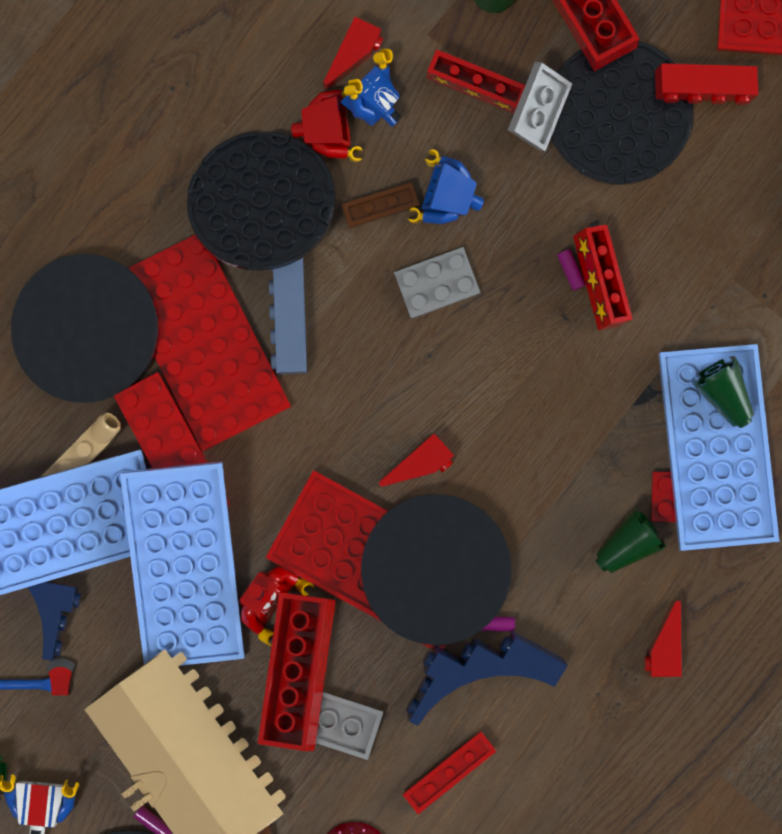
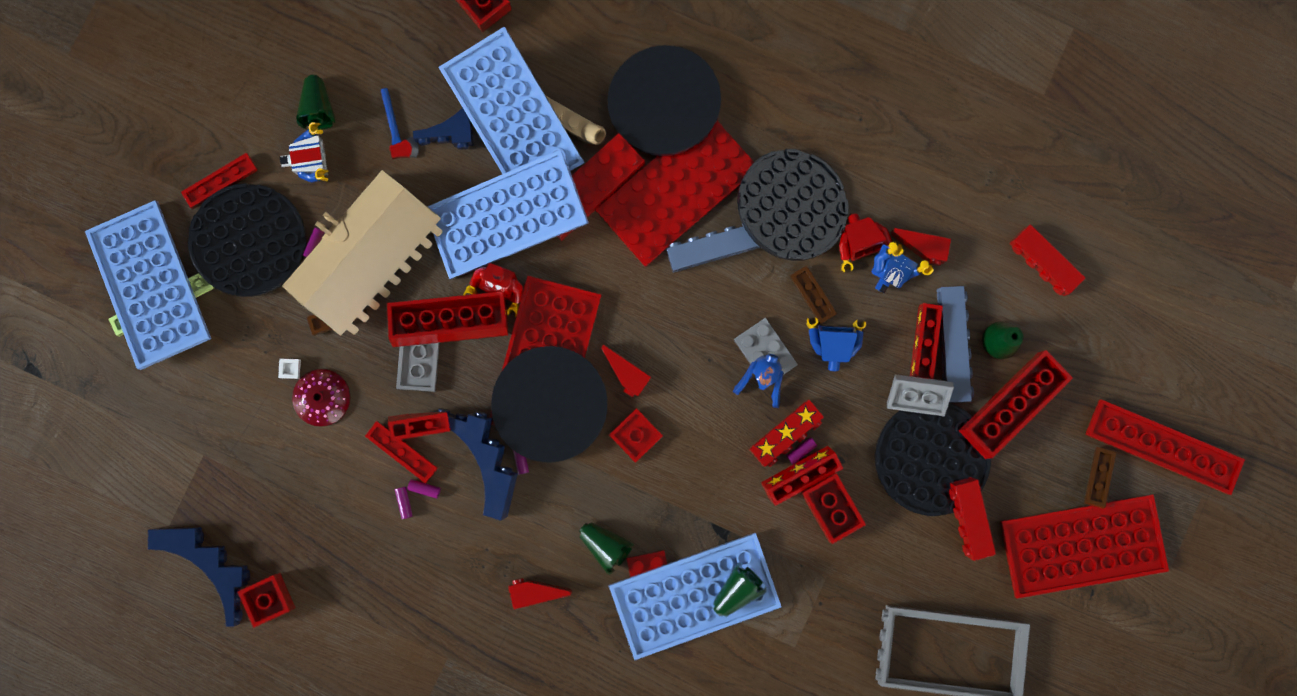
camera: 80 degrees right, 0 degrees up
none -> red slope [388,412,450,441]
none -> magenta hinge [394,487,413,519]
none -> magenta hinge [407,479,441,499]
none -> red plate [609,408,663,463]
none -> blue piece [733,353,784,408]
none -> red brick [749,400,824,467]
none -> red brick [800,473,866,544]
none -> sand blue brick [937,286,974,403]

